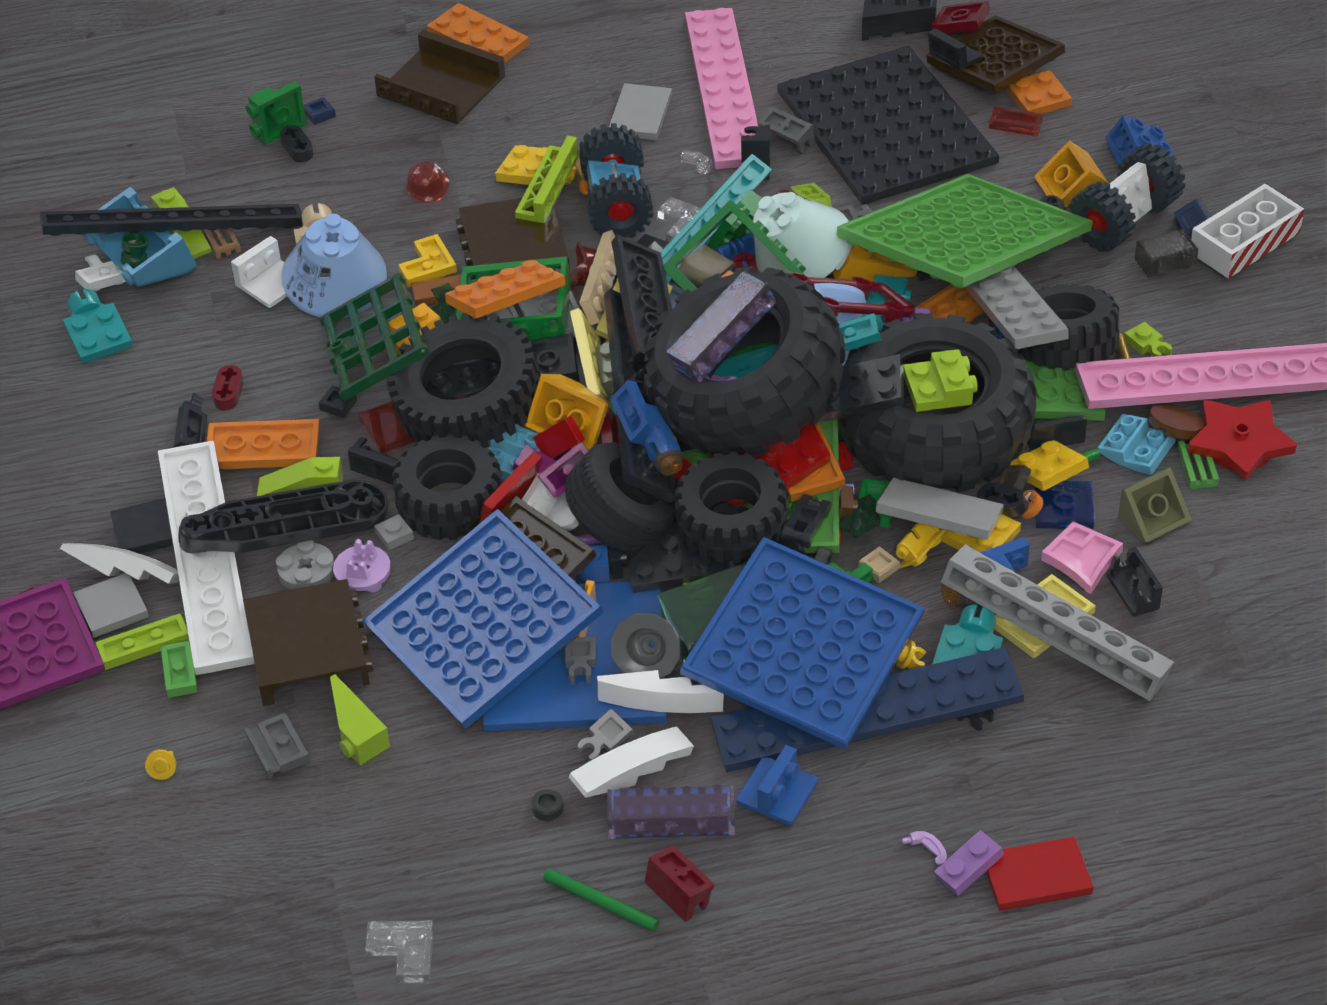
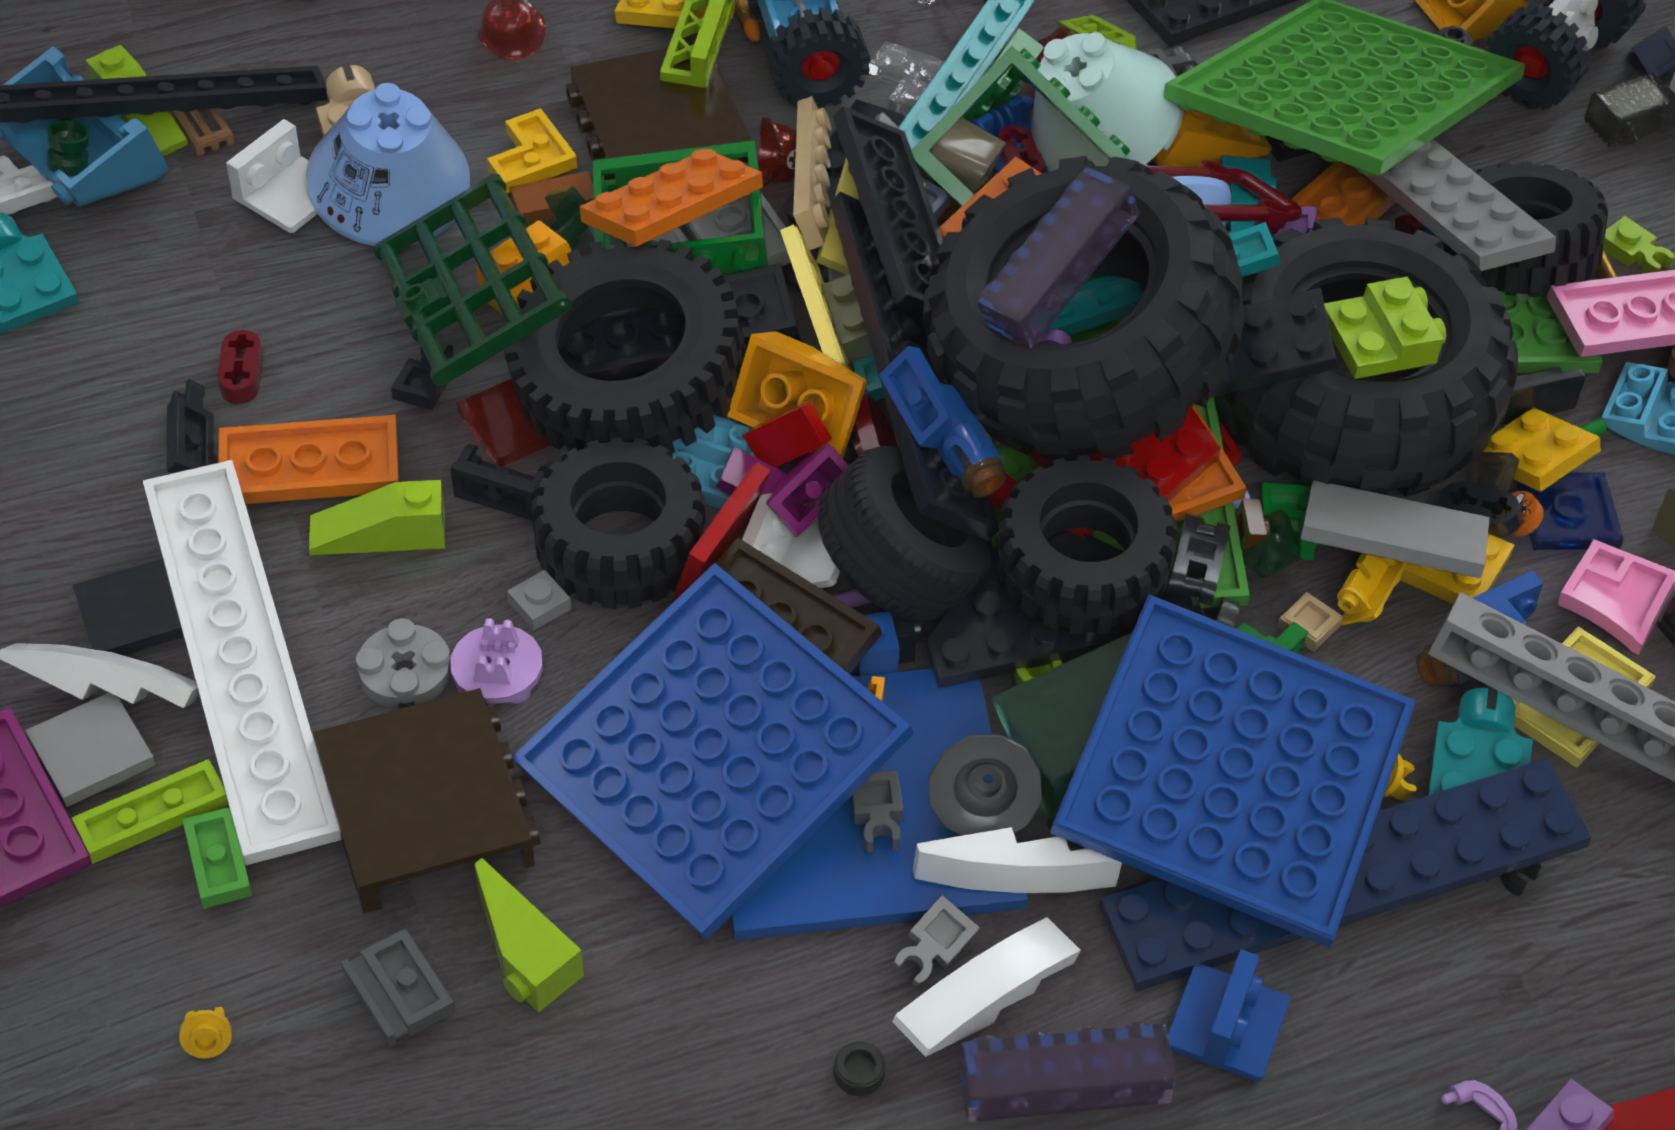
camera: 10 degrees left, 5 degrees up
black beam [178,480,388,554] -> none

